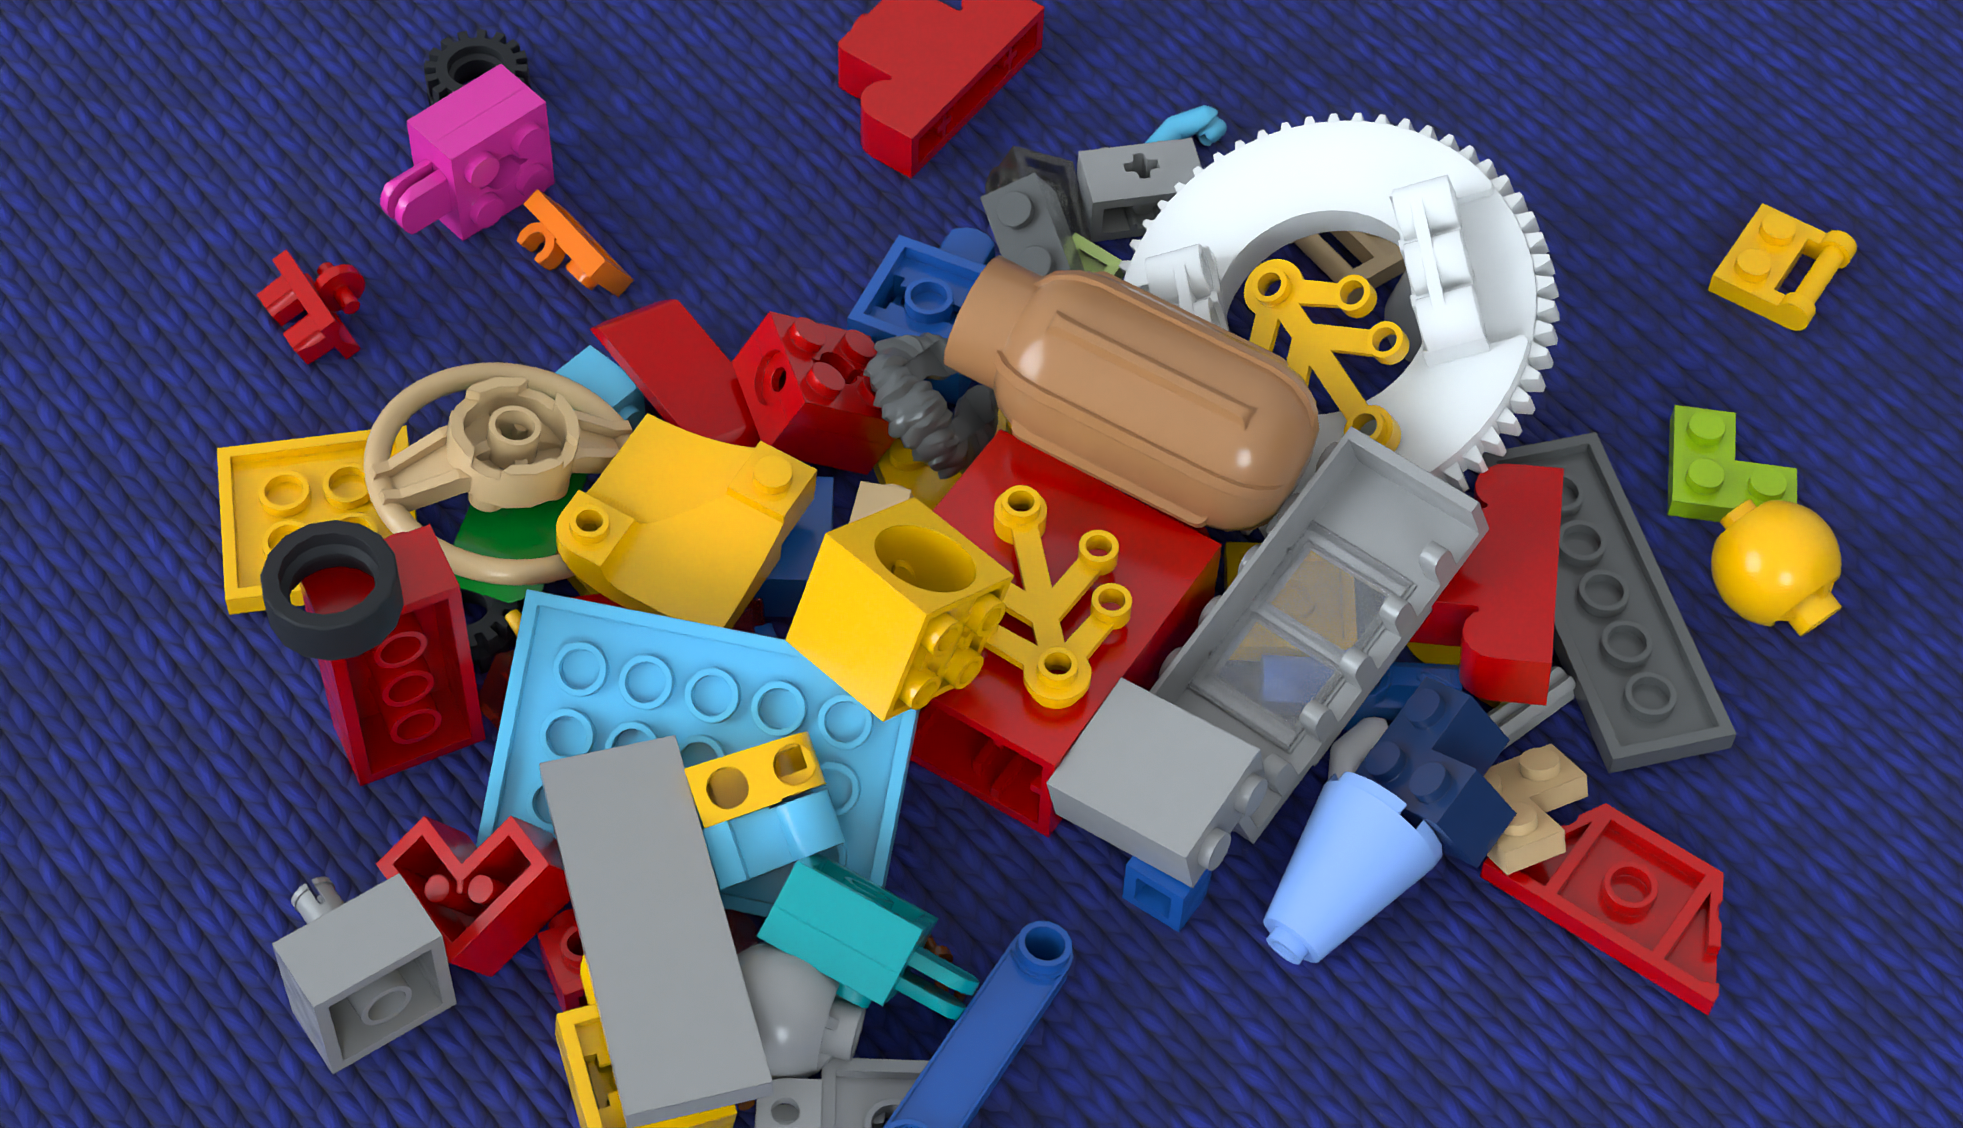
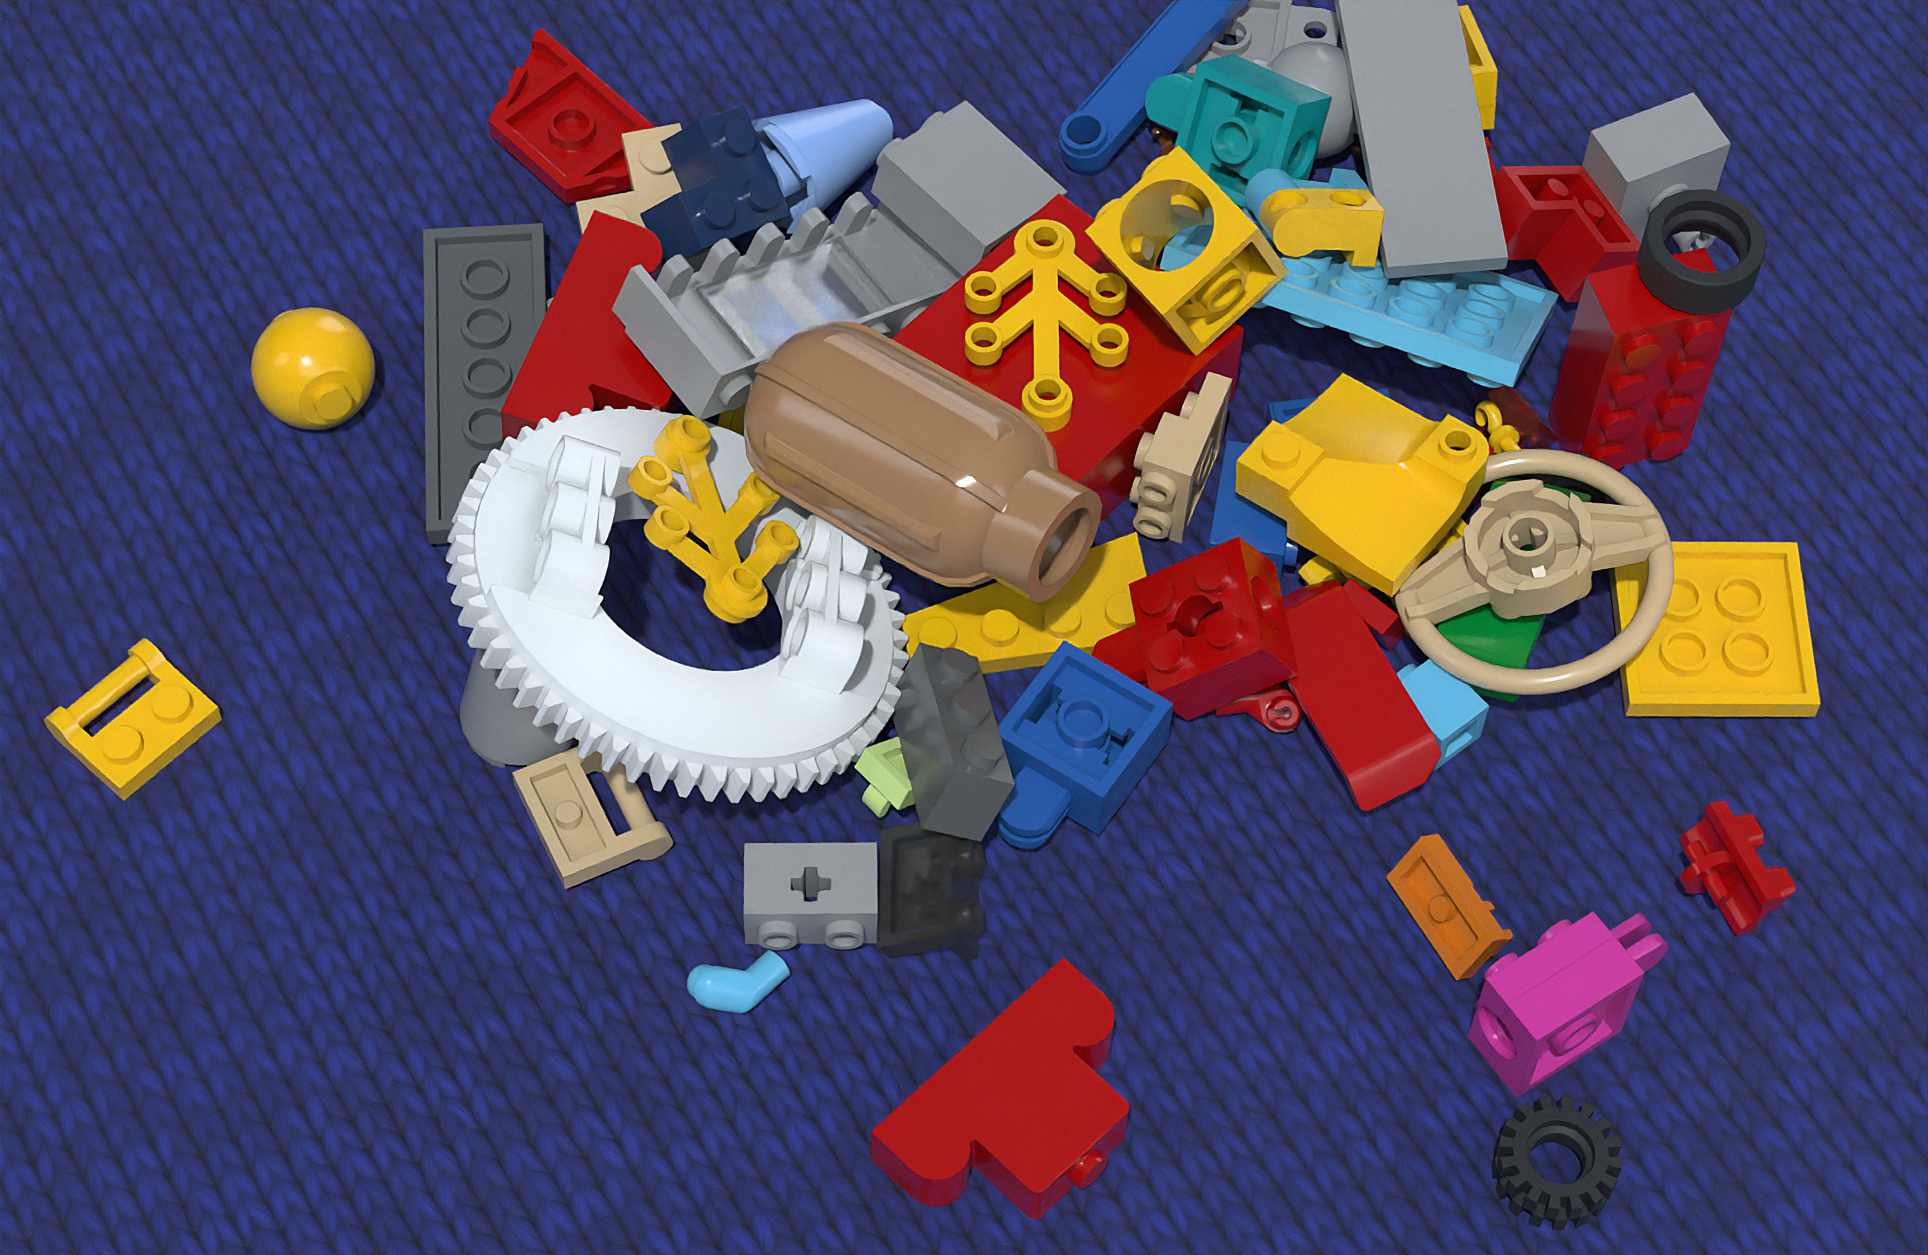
camera: 170 degrees left, 5 degrees up
dark grey piece [863,332,999,479] -> none
lime plate [1667,405,1797,522] -> none

